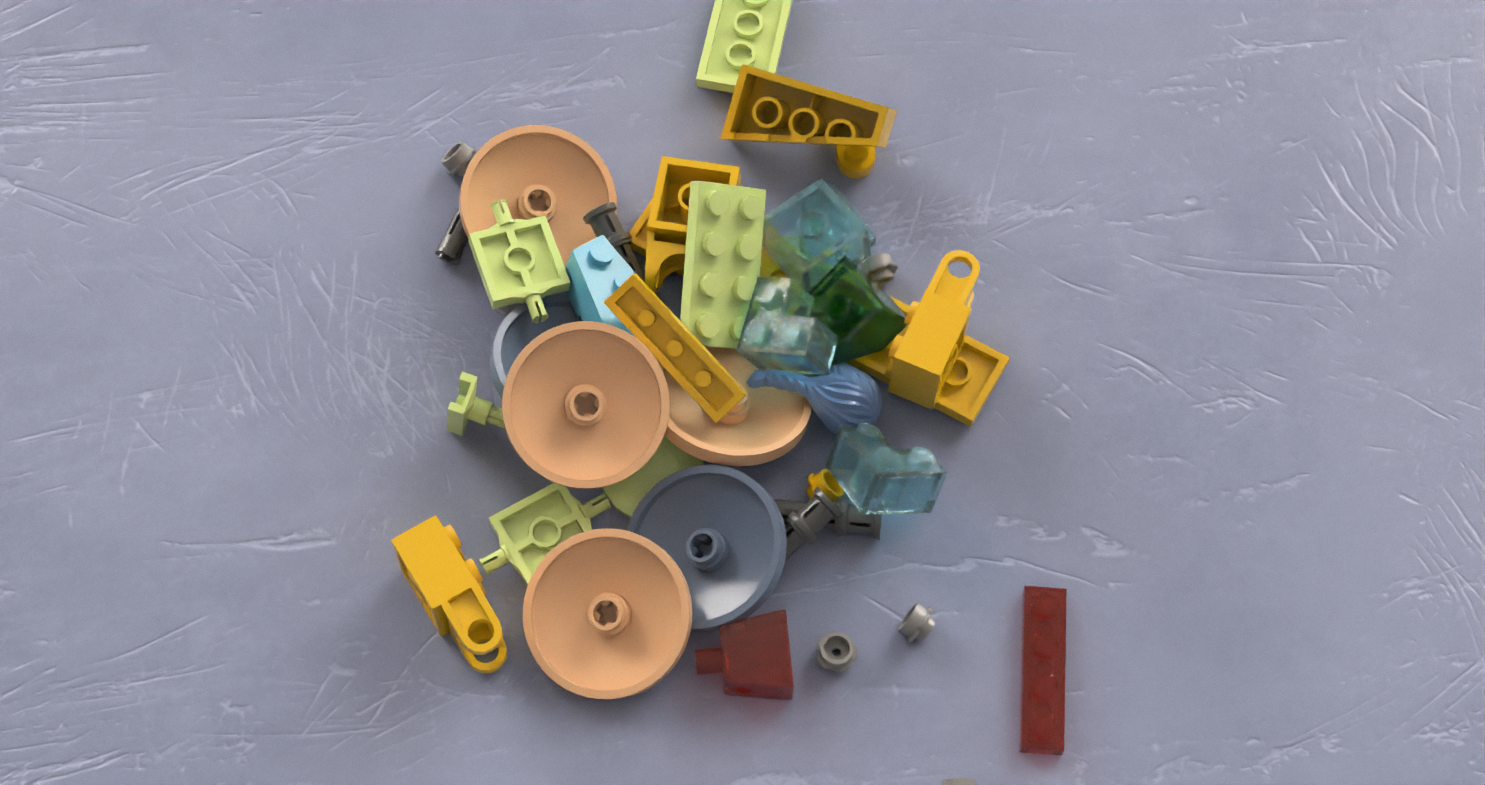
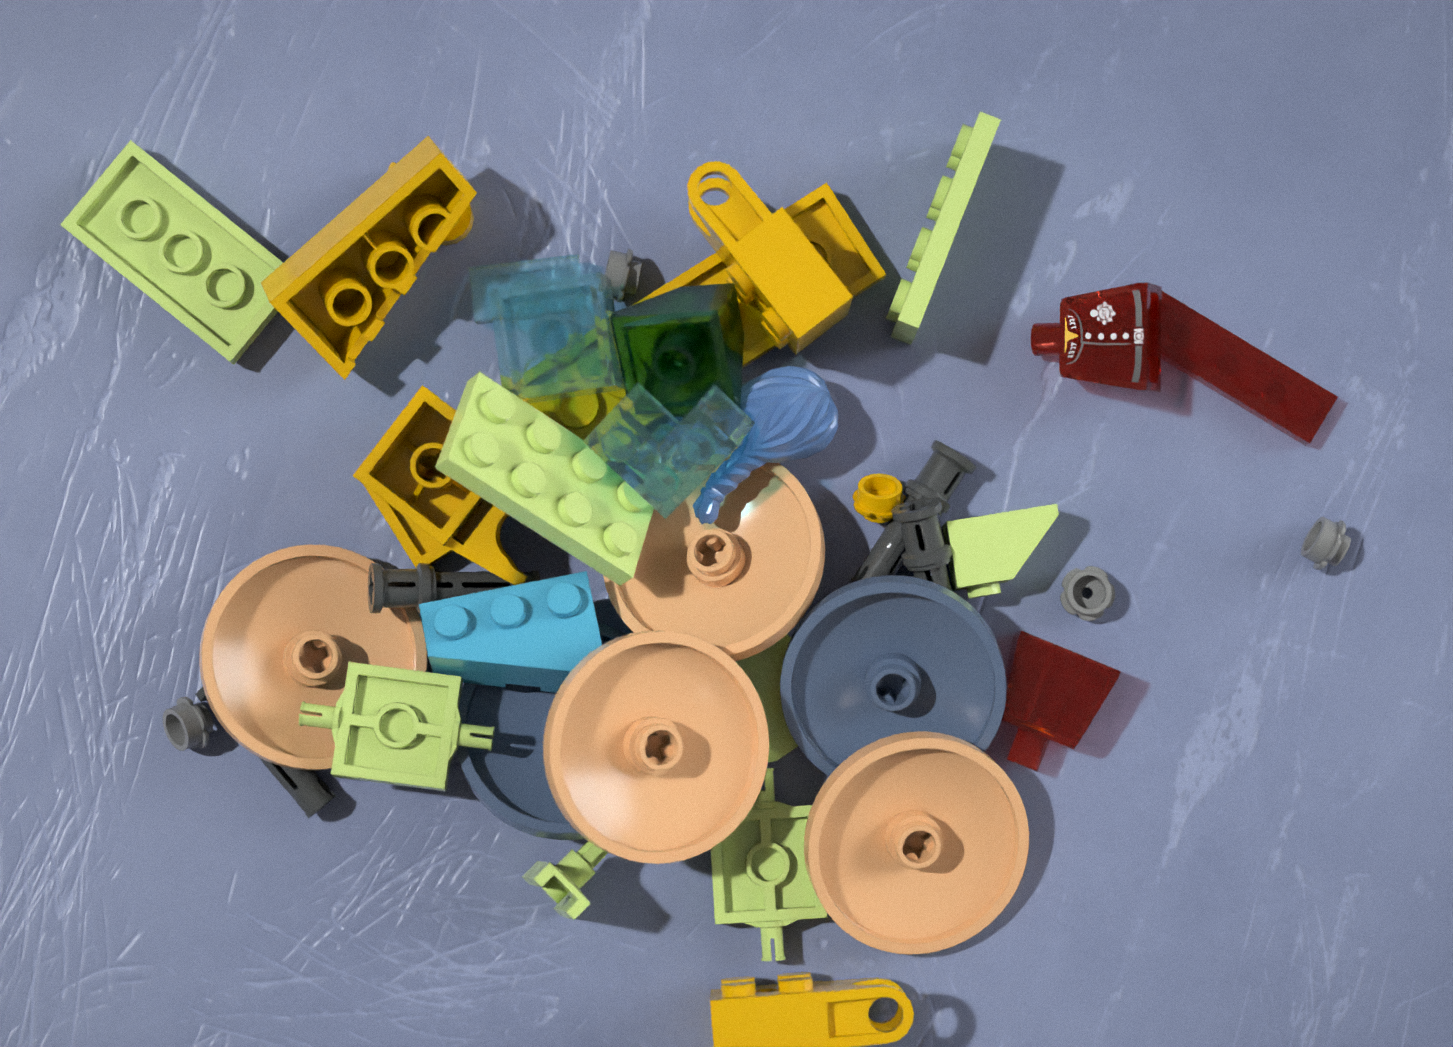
camera: 60 degrees left, 20 degrees up
yellow plate [604,273,748,423] -> none
clear light blue brick [826,423,947,514] -> none
light grey plate [898,603,936,642] -> none
none -> yellowish green plate [886,111,1001,345]
none -> yellowish green slope [942,504,1059,599]
none -> clear red torso [1031,282,1162,392]

